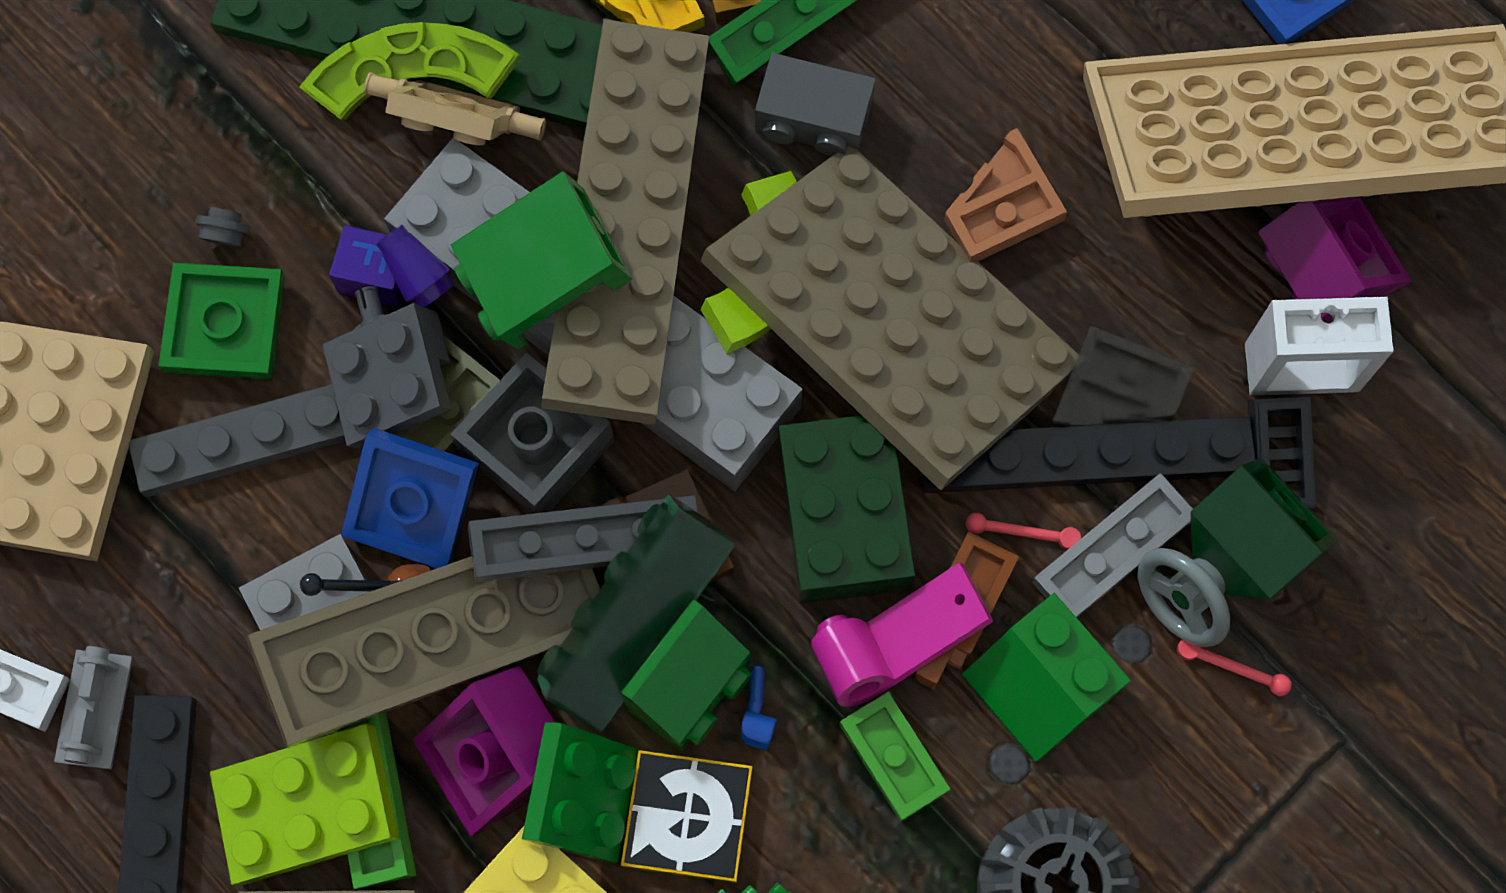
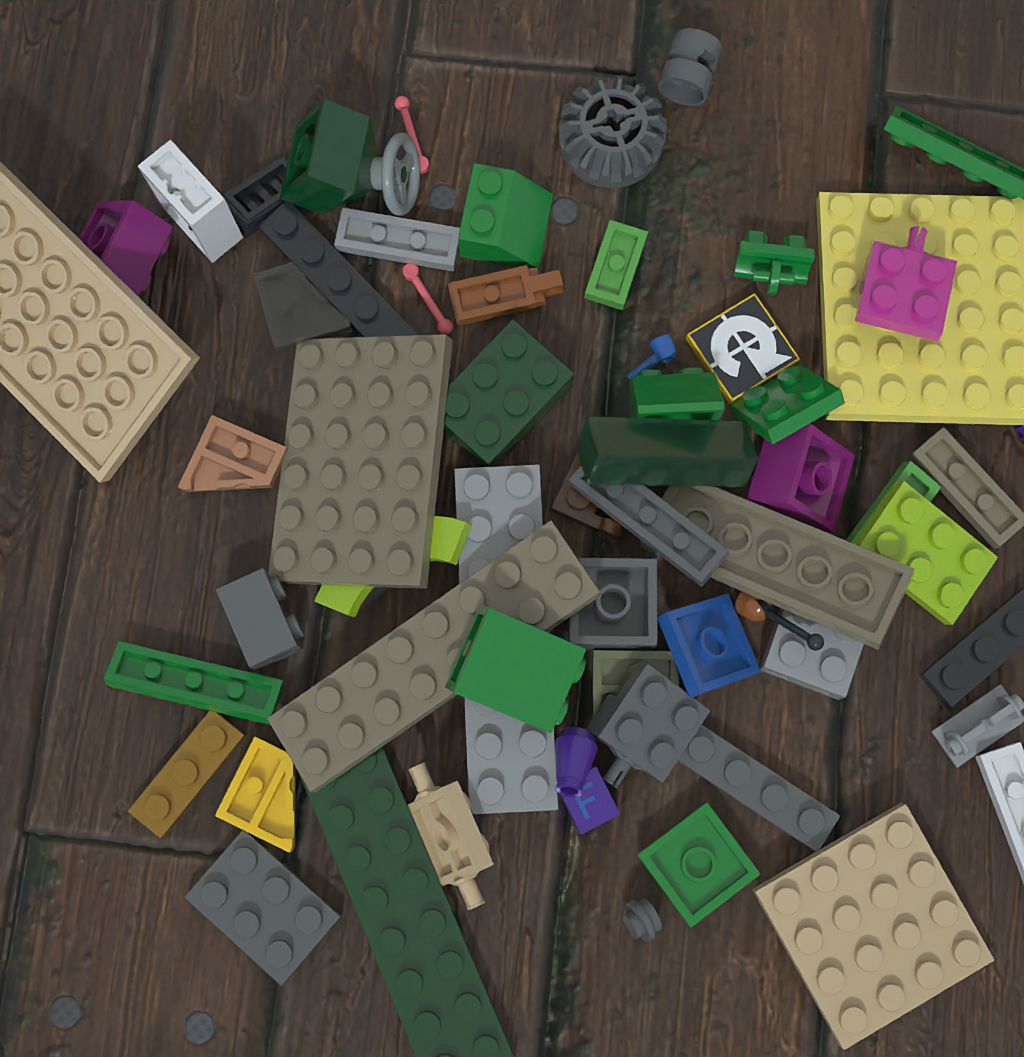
camera: 130 degrees left, 5 degrees up
lime tile [299,22,522,120] -> none
dark pink door [811,562,993,707] -> none

